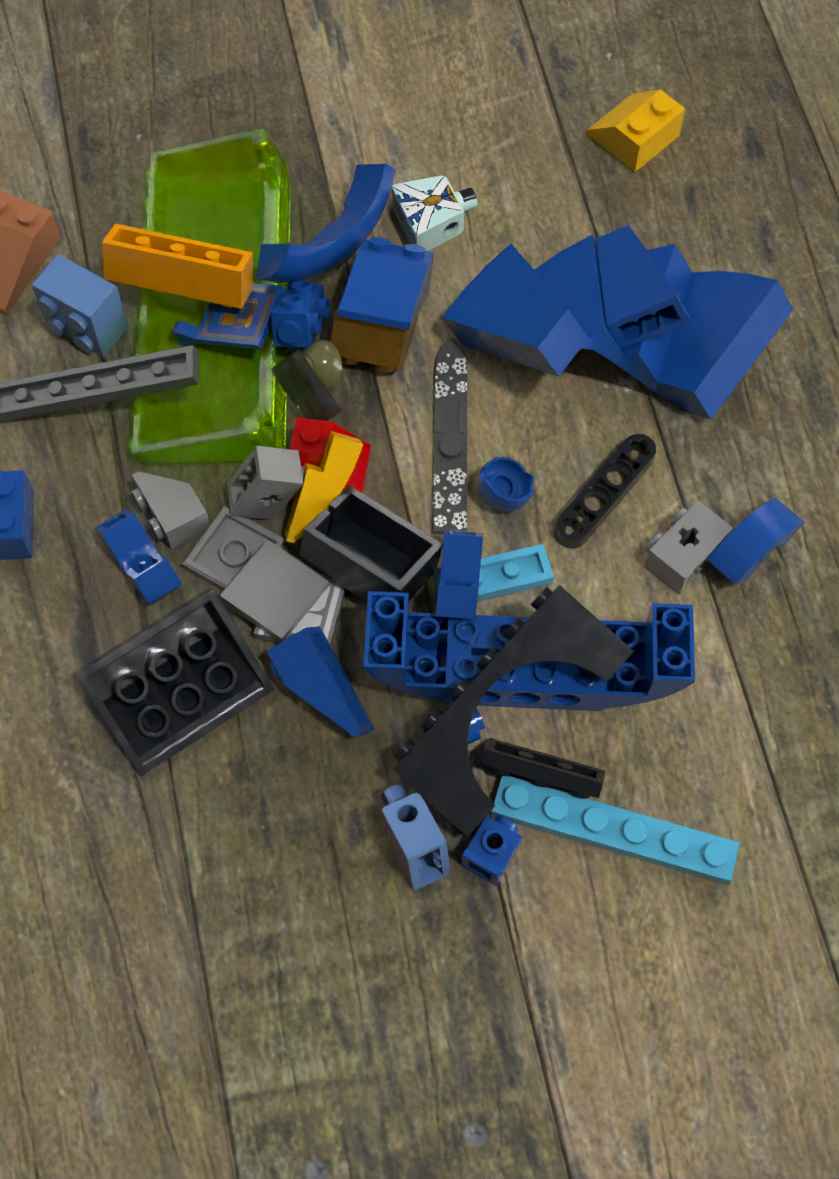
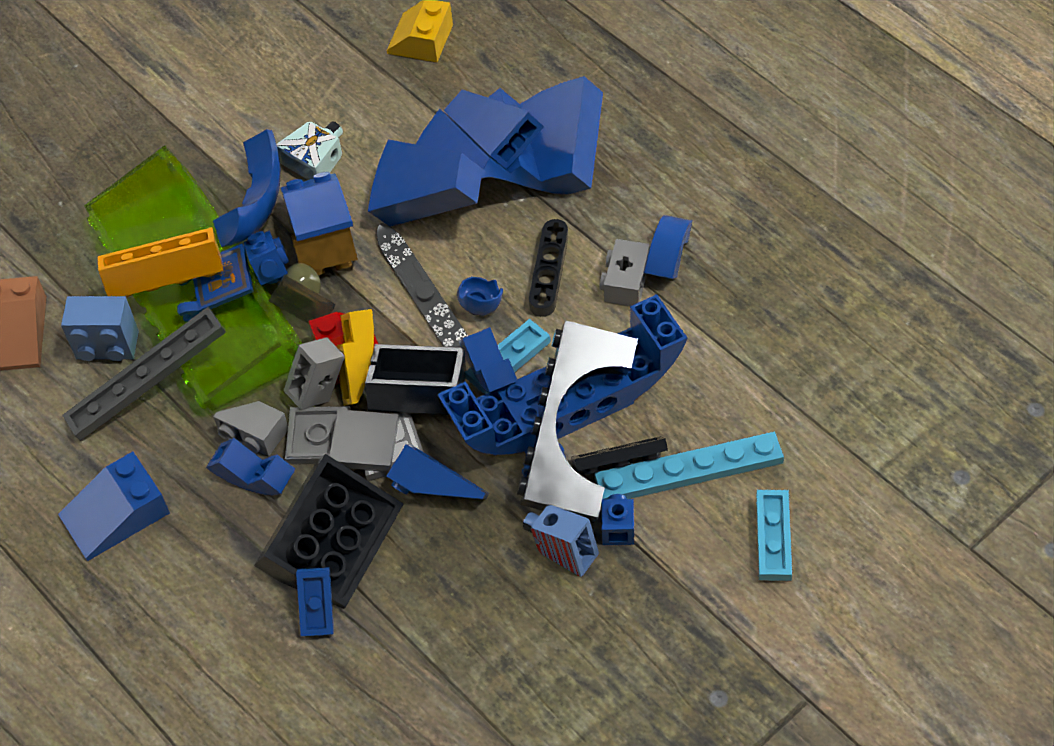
camera: 25 degrees left, 10 degrees down
none -> blue plate [296,568,334,636]
none -> medium azure plate [756,490,792,581]

